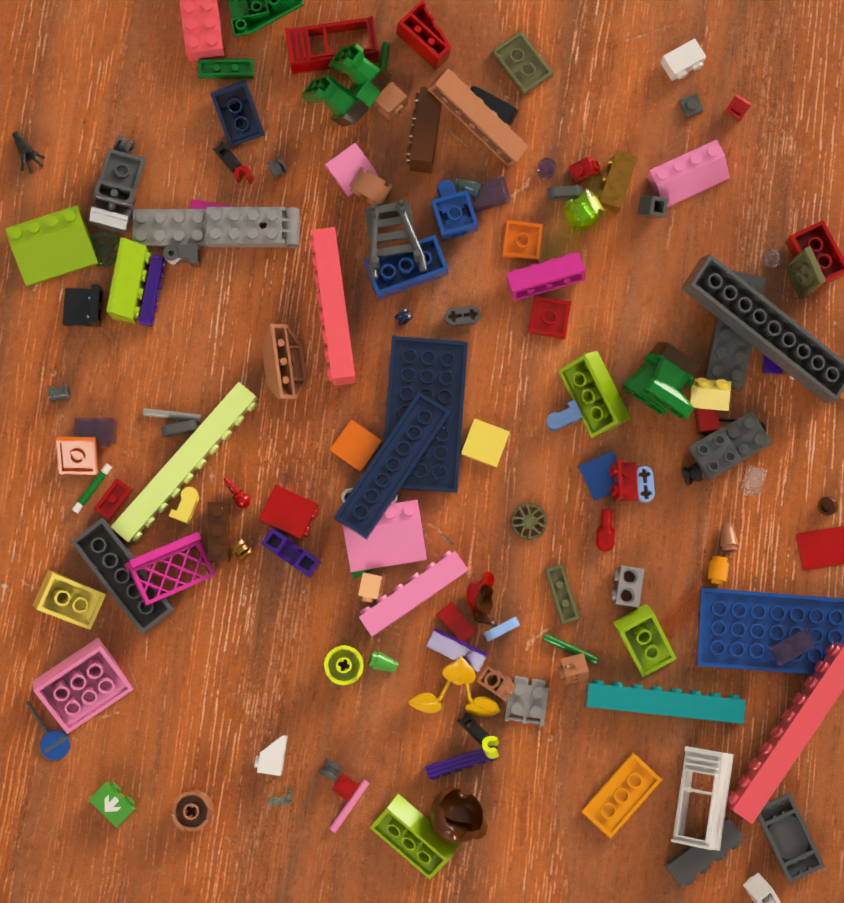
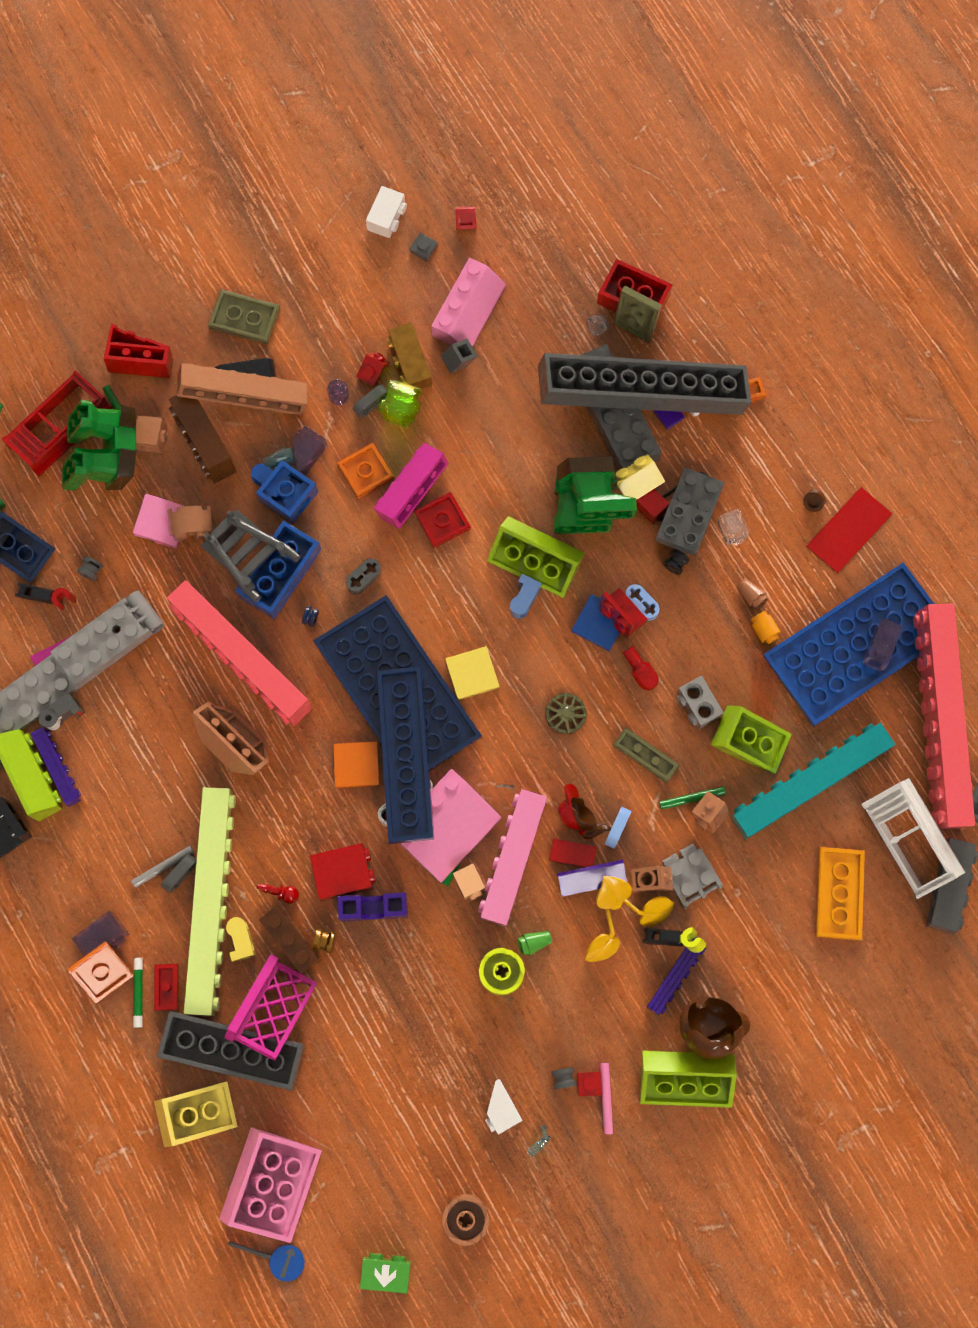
camera: 35 degrees left, 5 degrees down
dark grey bush [48,383,71,403] -> none

